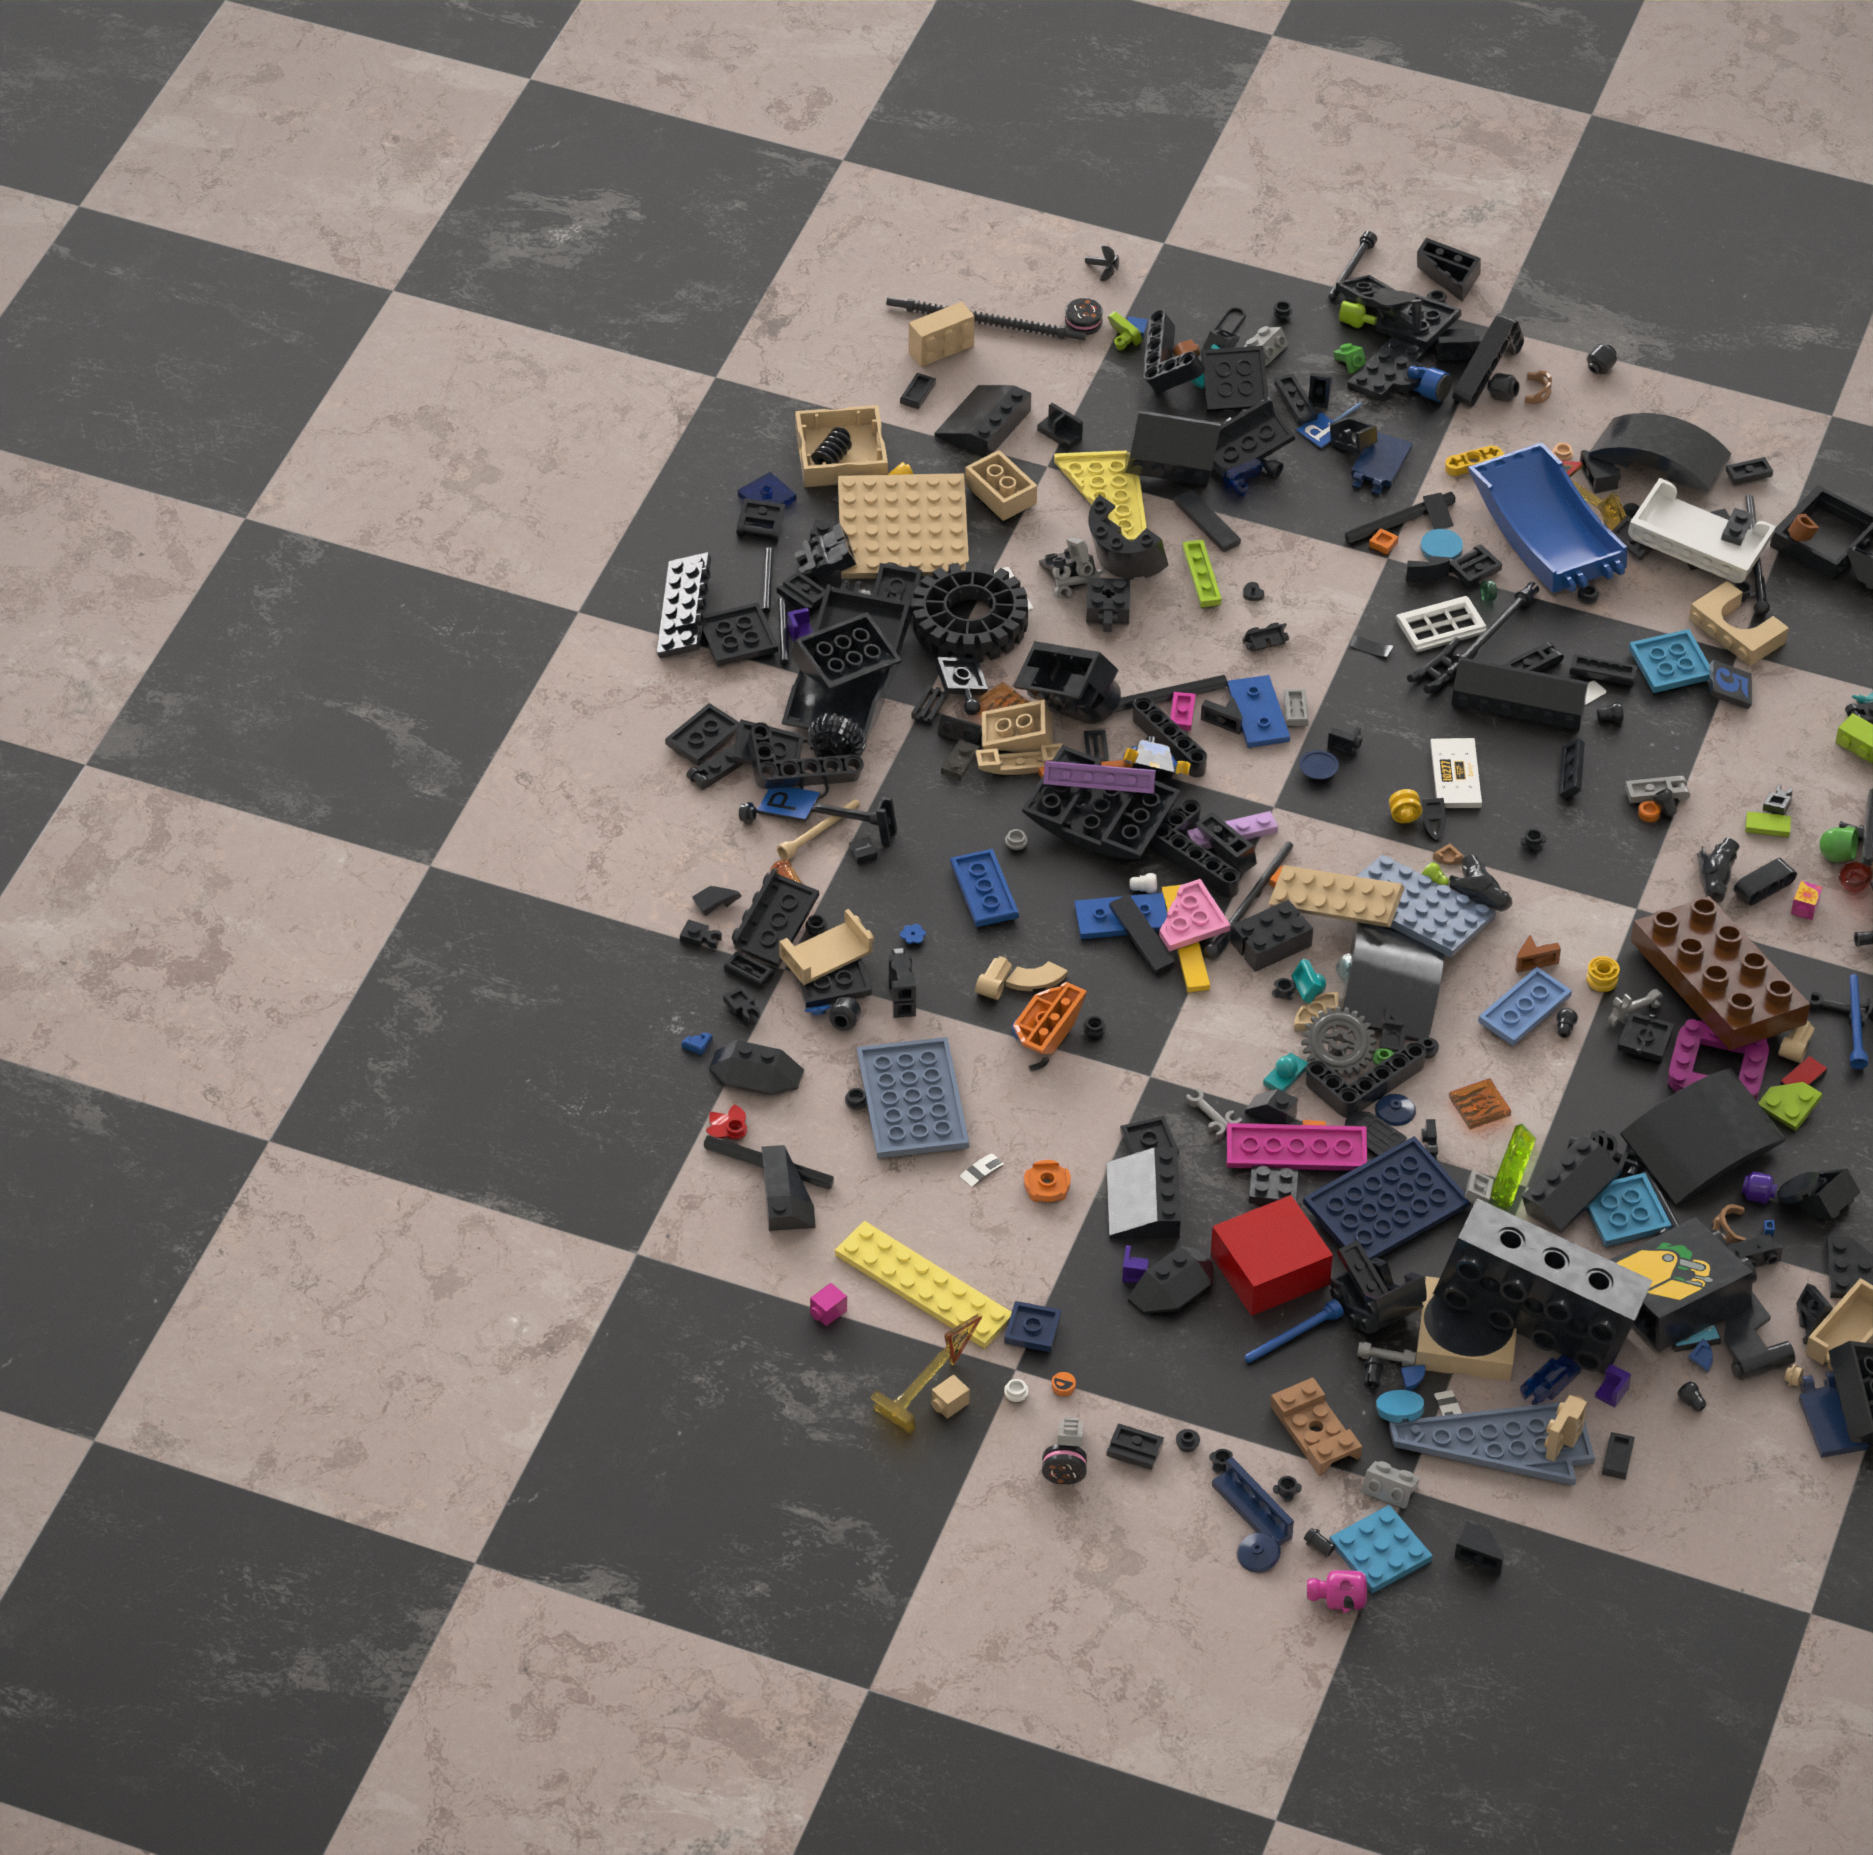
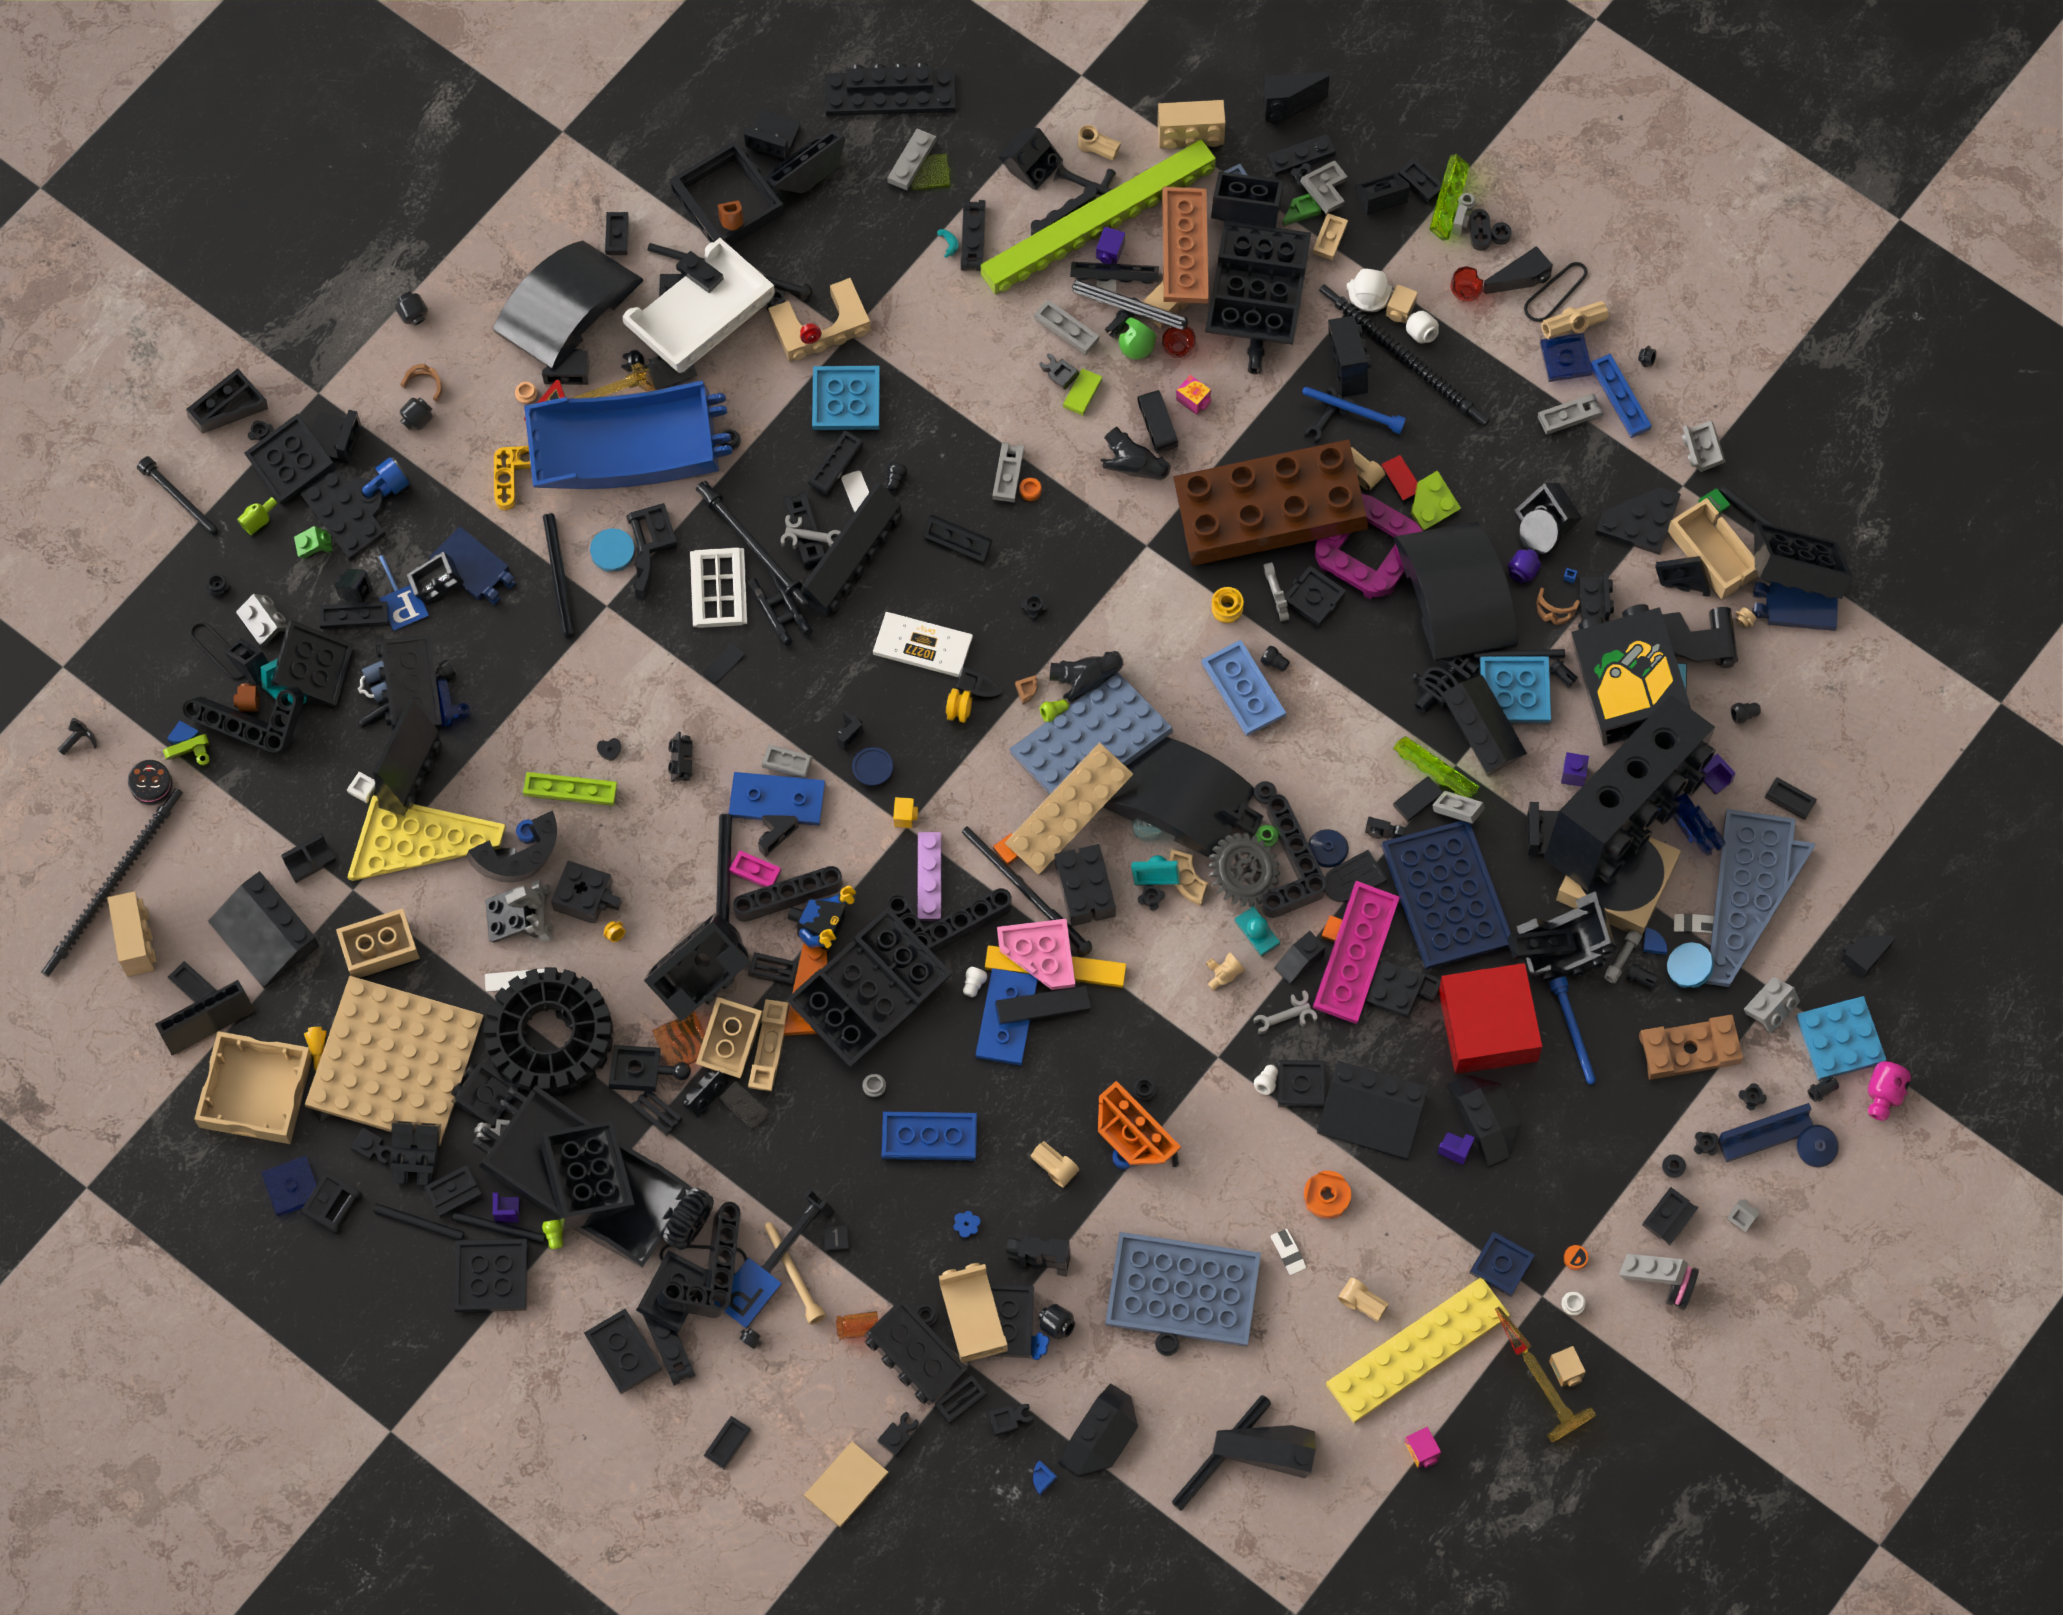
camera: 70 degrees left, 20 degrees up
plate [657,552,711,658] -> none
black slope [692,886,742,916] -> none
red plate [706,1104,747,1140] -> none
black piece [811,427,852,465] -> none
tan tile [1006,961,1068,991] -> none
medium lavender plate [1043,761,1156,793] -> none
black tile [1174,489,1241,552] -> none
black slope [1195,812,1257,875] -> none
black plate [1336,275,1422,334] -> none
orange tile [1369,528,1399,555] -> none
black sticker [1423,492,1453,529] -> none
clear orange tile [1449,1078,1512,1130] -> none
black beam [1452,313,1524,407] -> none
clear green tile [1480,579,1497,602] -> none
dark orange slope [1515,935,1561,973] -> none
tan plate [1544,1395,1587,1462] -> none
black piece [1653,788,1677,817] -> none
blue tile [1688,1338,1713,1372] -> none
black tile [1710,660,1752,709] -> none
none -> black brick [155,980,255,1056]
none -> lime piece [542,1220,564,1249]
none -> yellow plate [603,921,626,943]
none -> black tile [704,1416,751,1470]
none -> light grey bar [781,515,841,549]
none -> red plate [800,323,822,344]
none -> tan tile [804,1441,888,1528]
none -> yellow plate [893,797,918,828]
none -> light grey plate [1034,299,1099,355]
none -> tan piece [1206,953,1246,991]
none -> white piece [1254,1065,1278,1095]
none -> tan piece [1337,1278,1389,1322]
none -> black tile [1393,776,1443,822]
none -> light grey tile [1727,1199,1760,1232]

